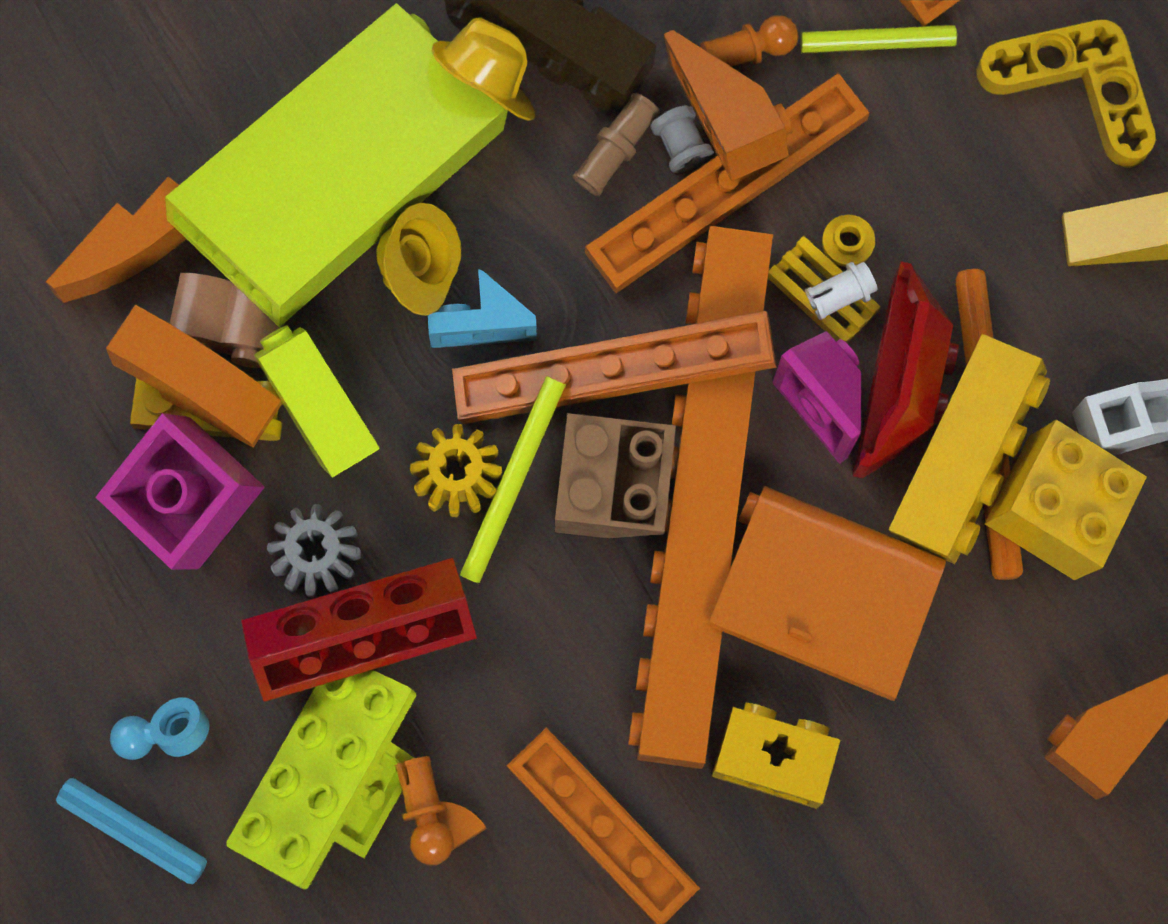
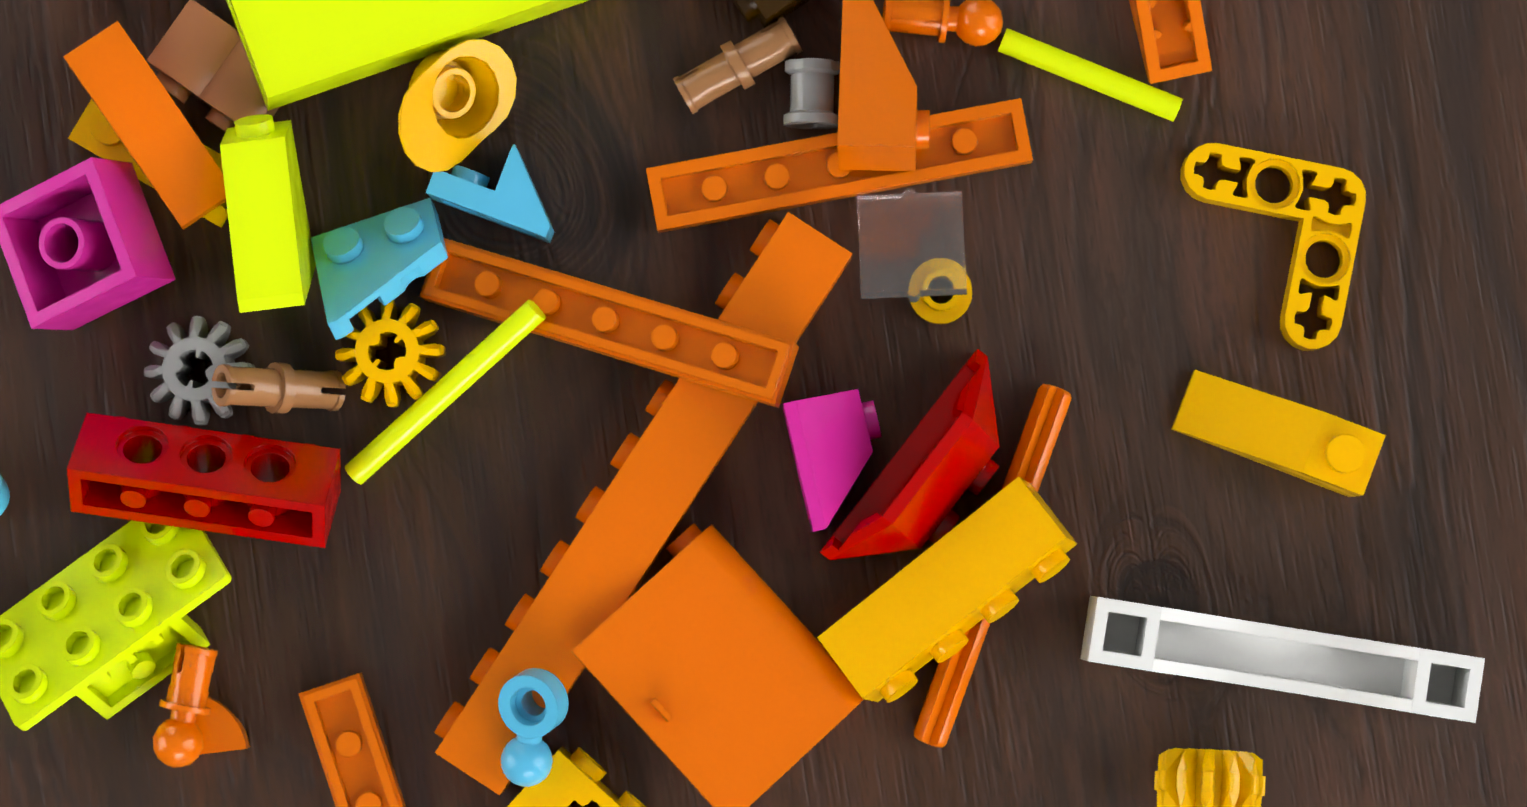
camera: 30 degrees right, 10 degrees up
medium nougat slope [555,413,676,538] -> none
yellow tile [768,236,881,343] -> none
white pin [805,262,878,320] -> none
yellow brick [985,420,1147,580] -> none
none -> medium nougat pin [211,362,346,414]
none -> medium azure wing [311,197,448,340]
none -> medium azure plate [498,668,569,787]
none -> clear piece [857,188,967,302]

